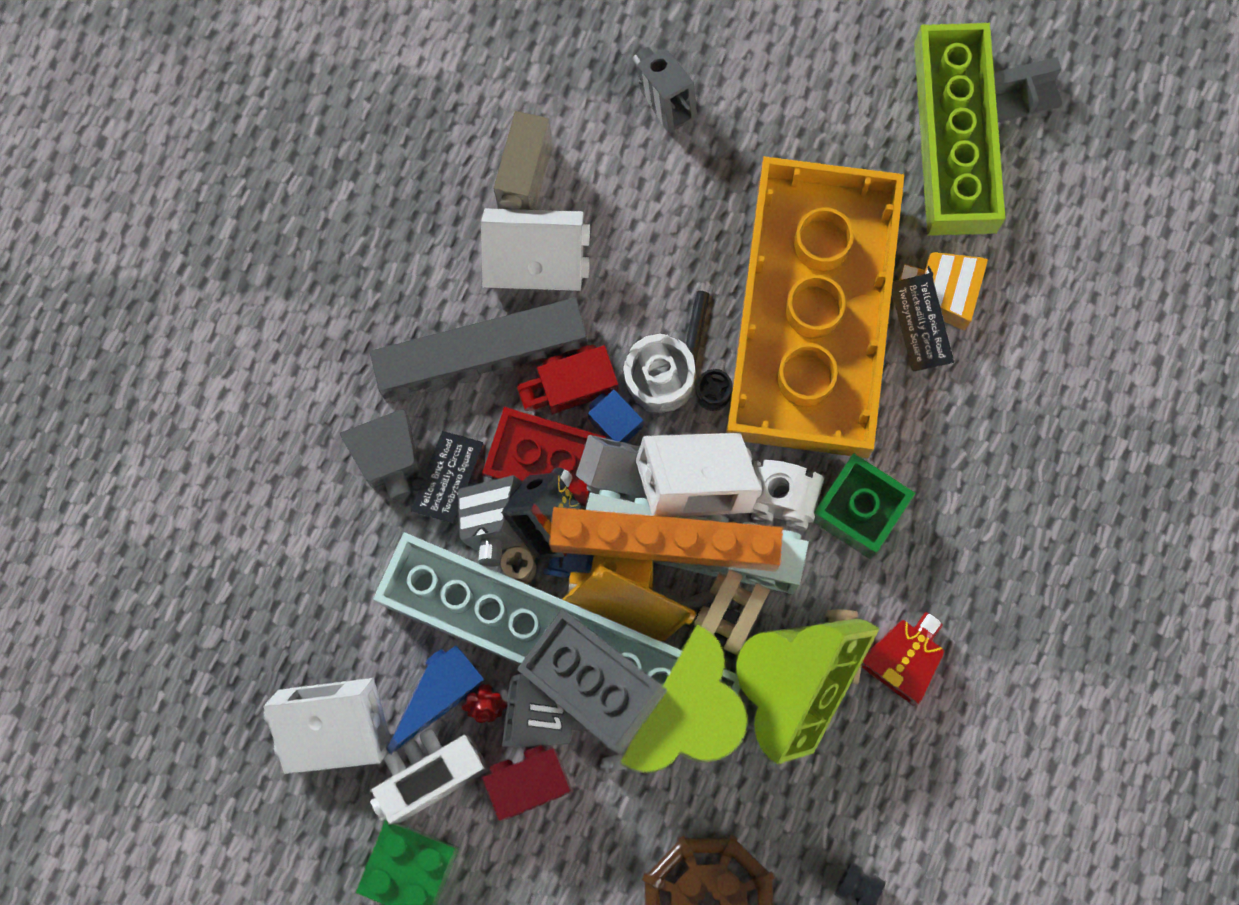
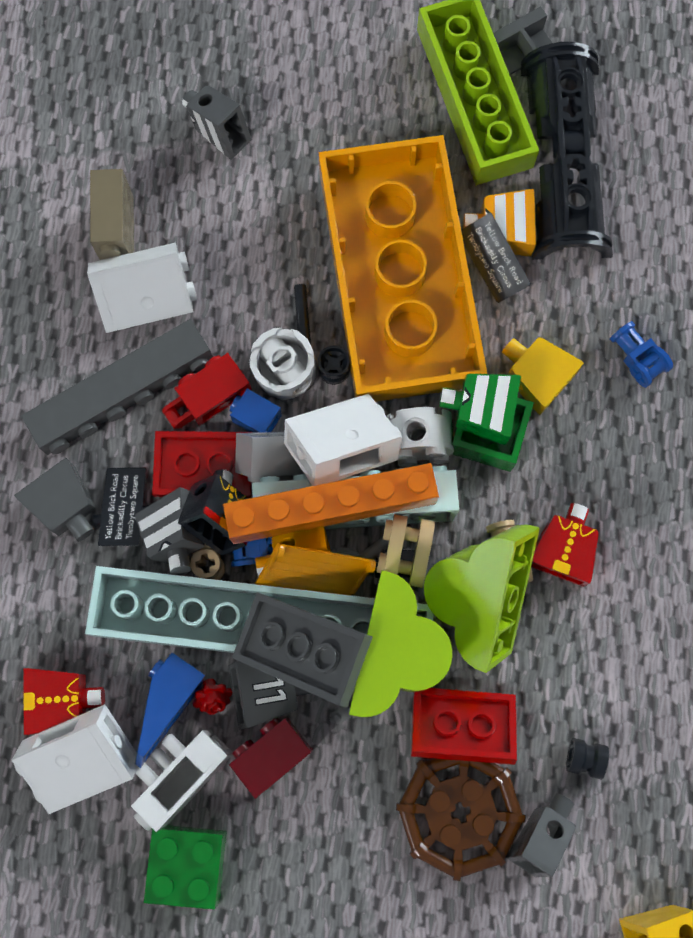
camera: 20 degrees left, 0 degrees up
none -> red torso [23,668,105,735]
none -> red plate [411,688,517,765]
none -> green torso [439,374,521,445]
none -> yellow torso [502,337,584,415]
none -> black piece [521,42,613,260]
none -> blue connector [610,321,673,388]

